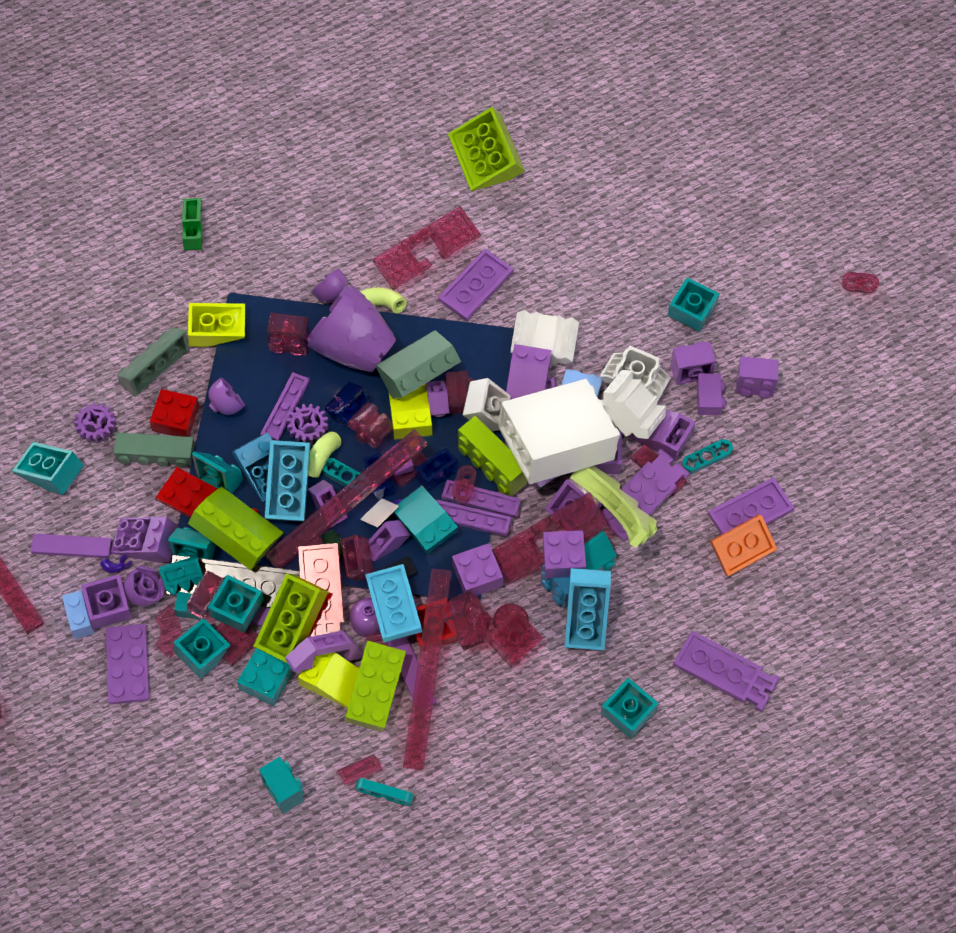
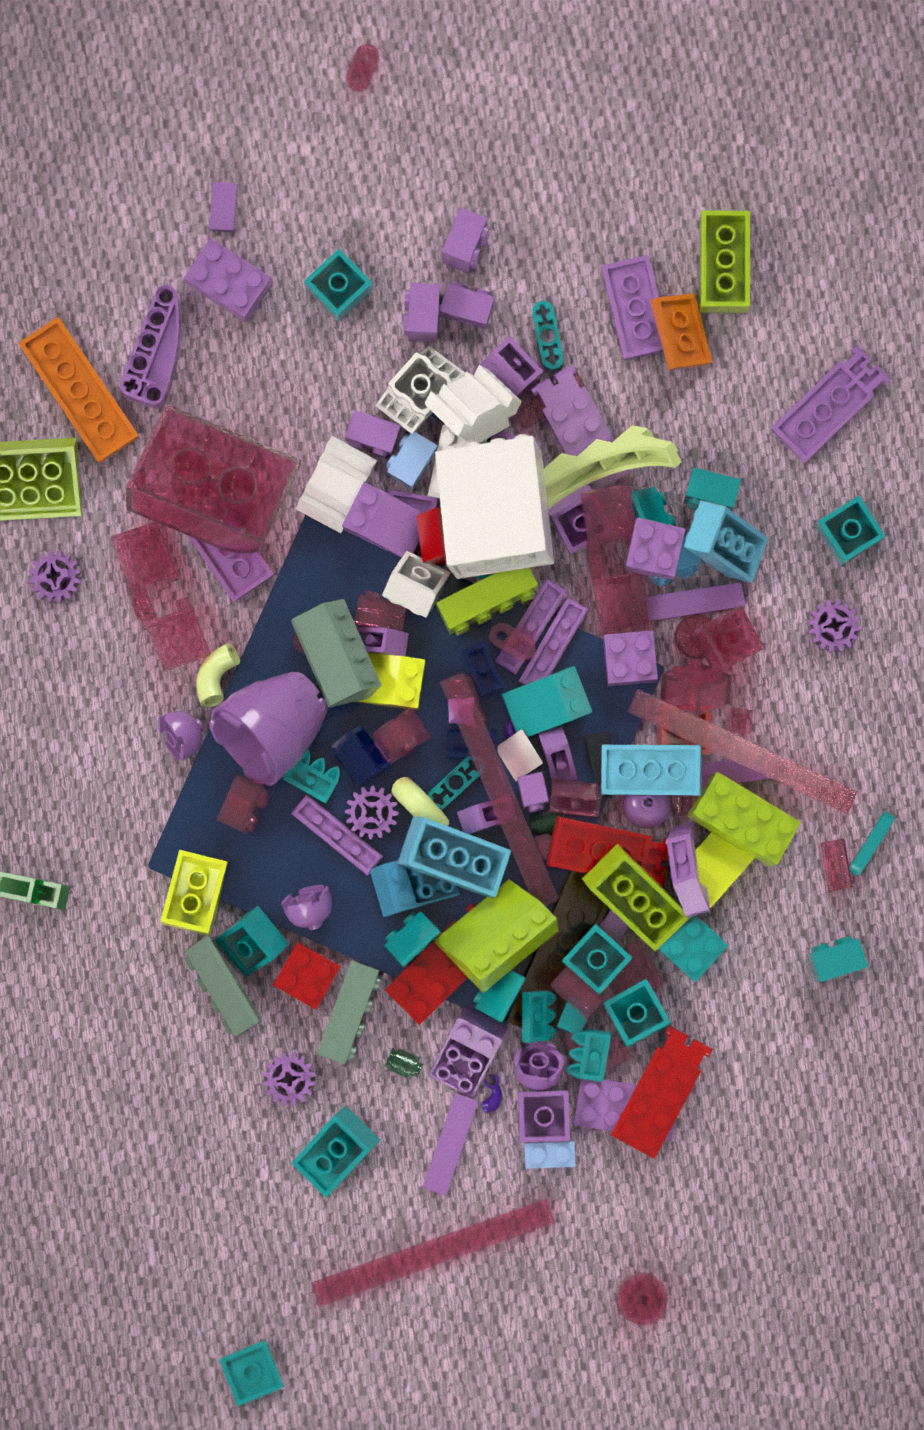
camera: 70 degrees left, 20 degrees up
none -> orange plate [18,316,139,464]
none -> medium lavender gear [28,550,82,604]
none -> medium lavender beam [120,285,181,409]
none -> clear pink brick [126,404,303,554]
none -> medium lavender brick [184,238,273,323]
none -> medium lavender tile [209,182,237,232]
none -> teal slope [215,906,289,978]
none -> teal plate [283,750,340,804]
none -> medium lavender brick [345,410,401,458]
none -> clear green brick [385,1048,423,1080]
none -> medium lavender brick [517,772,549,813]
none -> teal plate [566,1028,611,1082]
none -> red hinge [610,1025,713,1159]
none -> medium lavender tile [645,582,745,622]
none -> teal brick [683,467,741,511]
none -> lime brick [699,210,750,313]
none -> clear pink tile [725,707,753,735]
none -> medium lavender gear [807,599,861,653]

